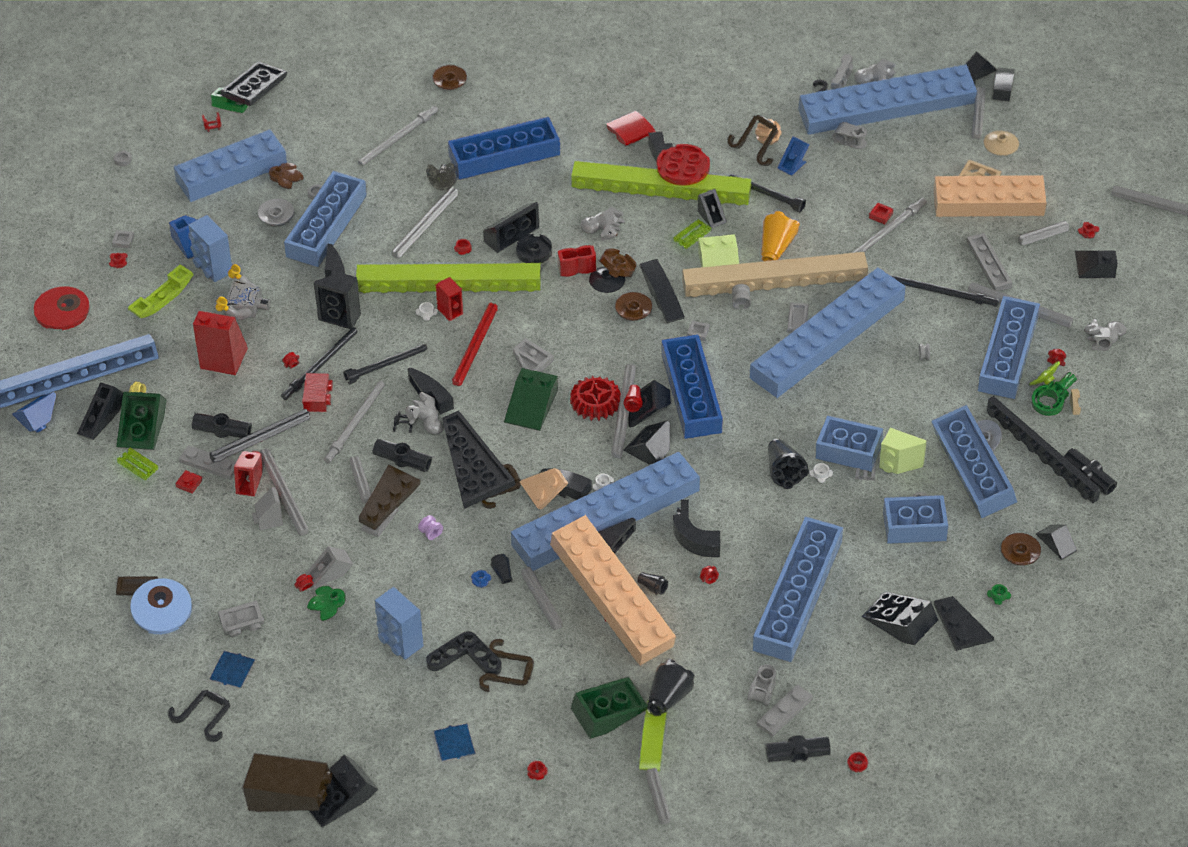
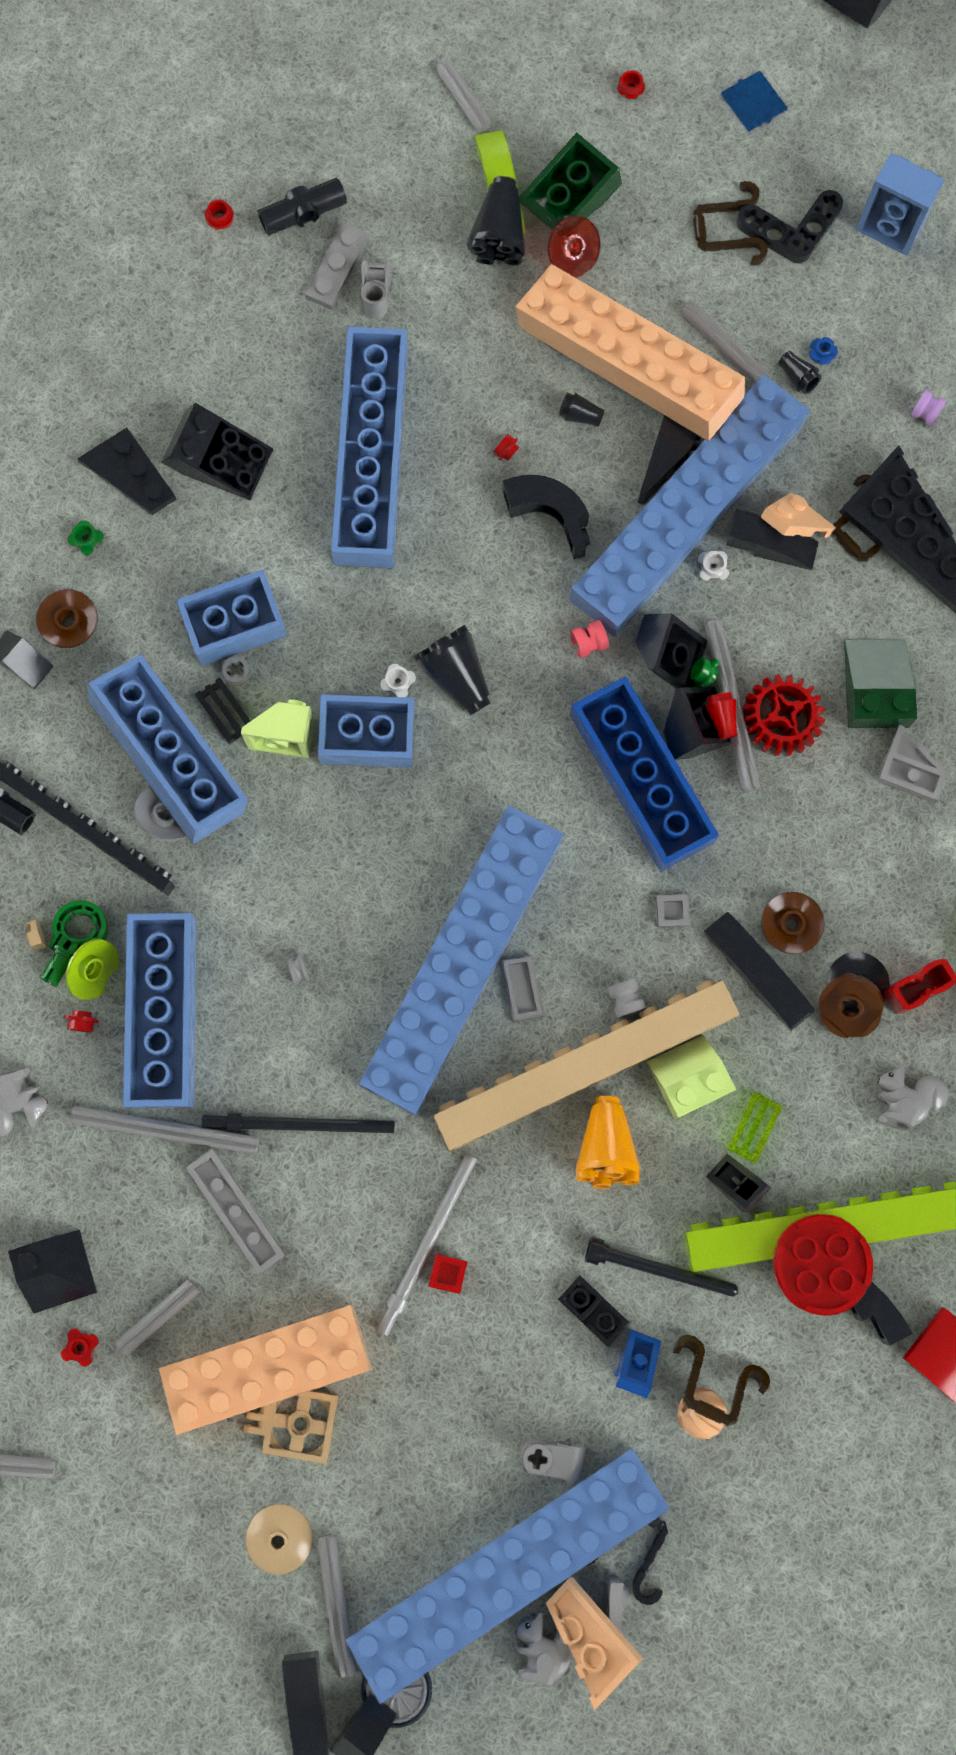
camera: 160 degrees right, 30 degrees up
none -> black tile [195,677,250,745]
none -> light nougat wing [546,1577,644,1710]
none -> clear red dish [548,216,601,278]
none -> black slope [558,1275,630,1348]
none -> coral wheel [570,620,609,659]
none -> green plate [690,657,719,687]

